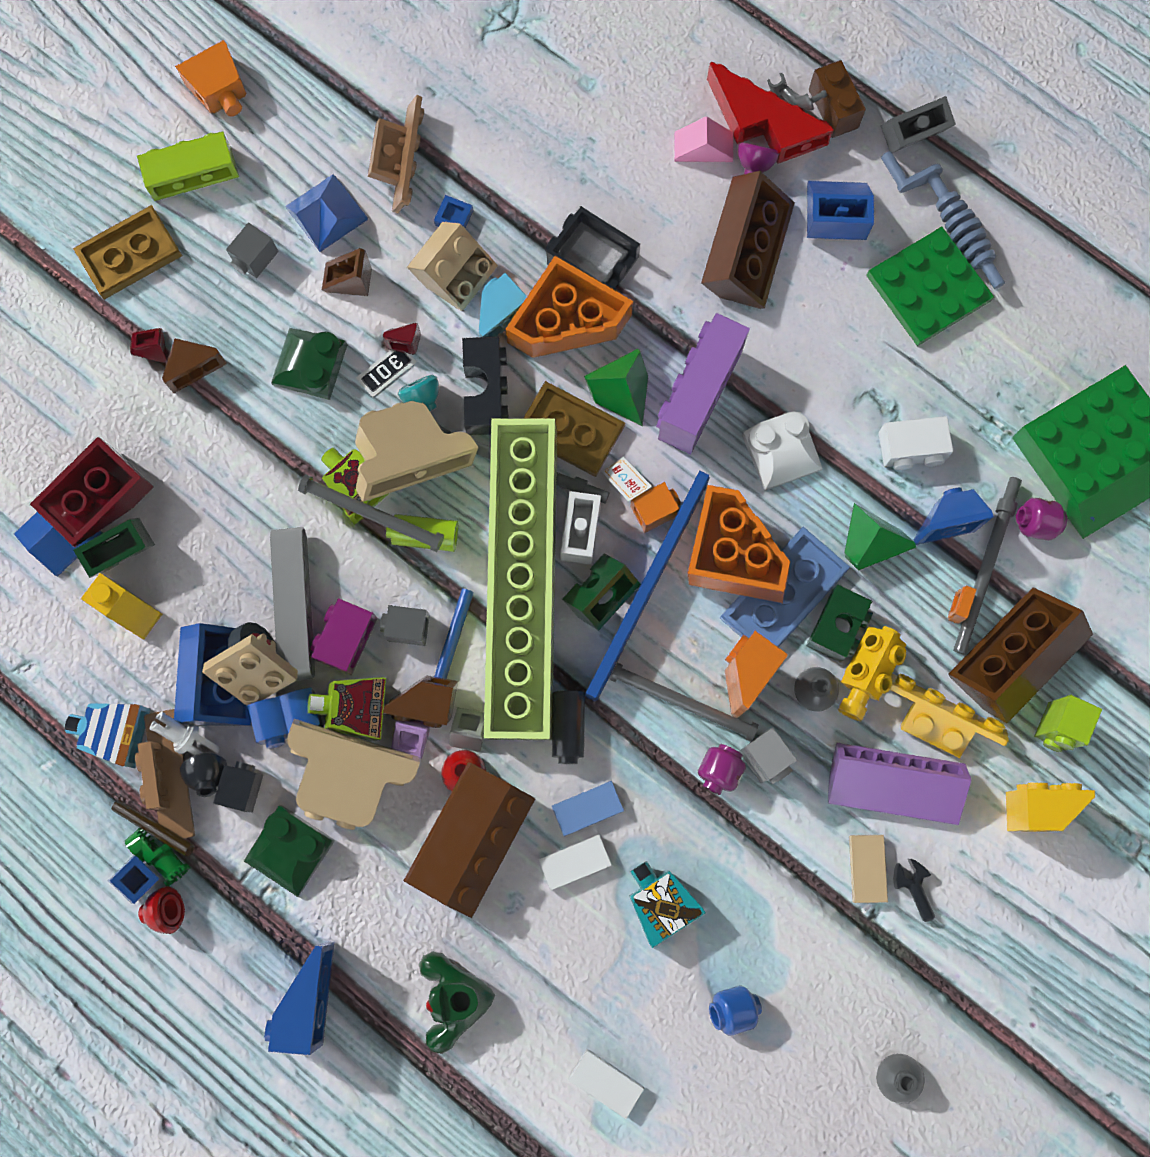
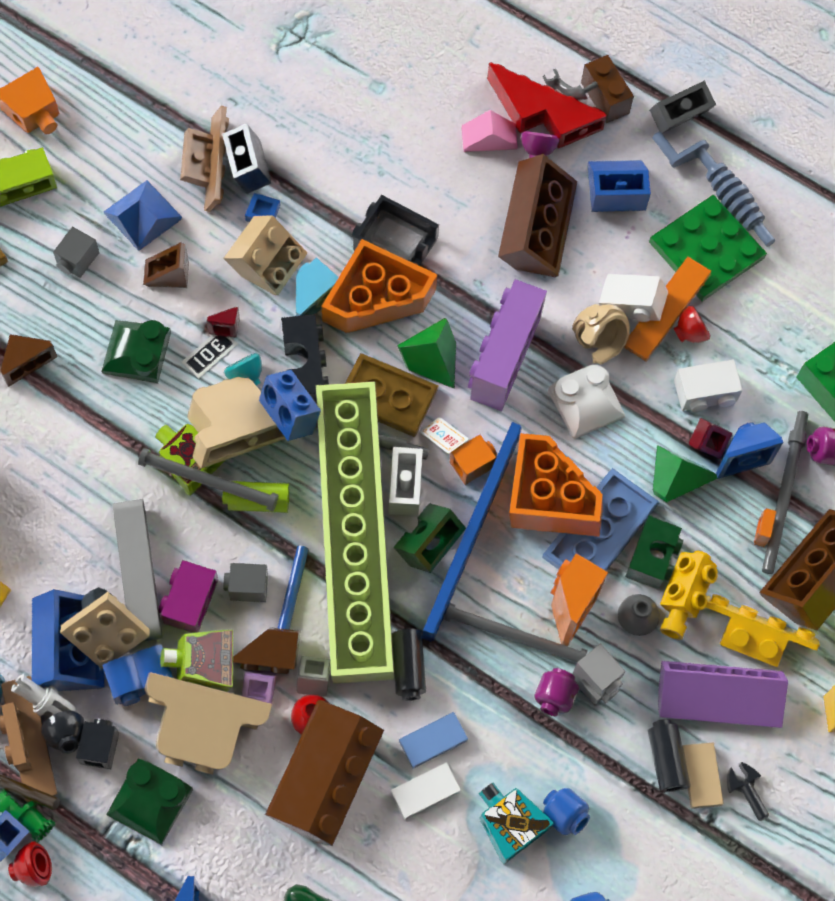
camera: 10 degrees left, 10 degrees down
none -> brick [222,123,271,194]
none -> blue brick [259,370,321,441]
none -> blue head [543,788,590,835]
none -> tan helmet [572,304,630,365]
none -> white brick [599,274,668,322]
none -> orange tile [624,257,711,362]
none -> black brick [647,719,691,793]
none -> red brick [673,306,711,343]
none -> dark red slope [689,418,733,459]

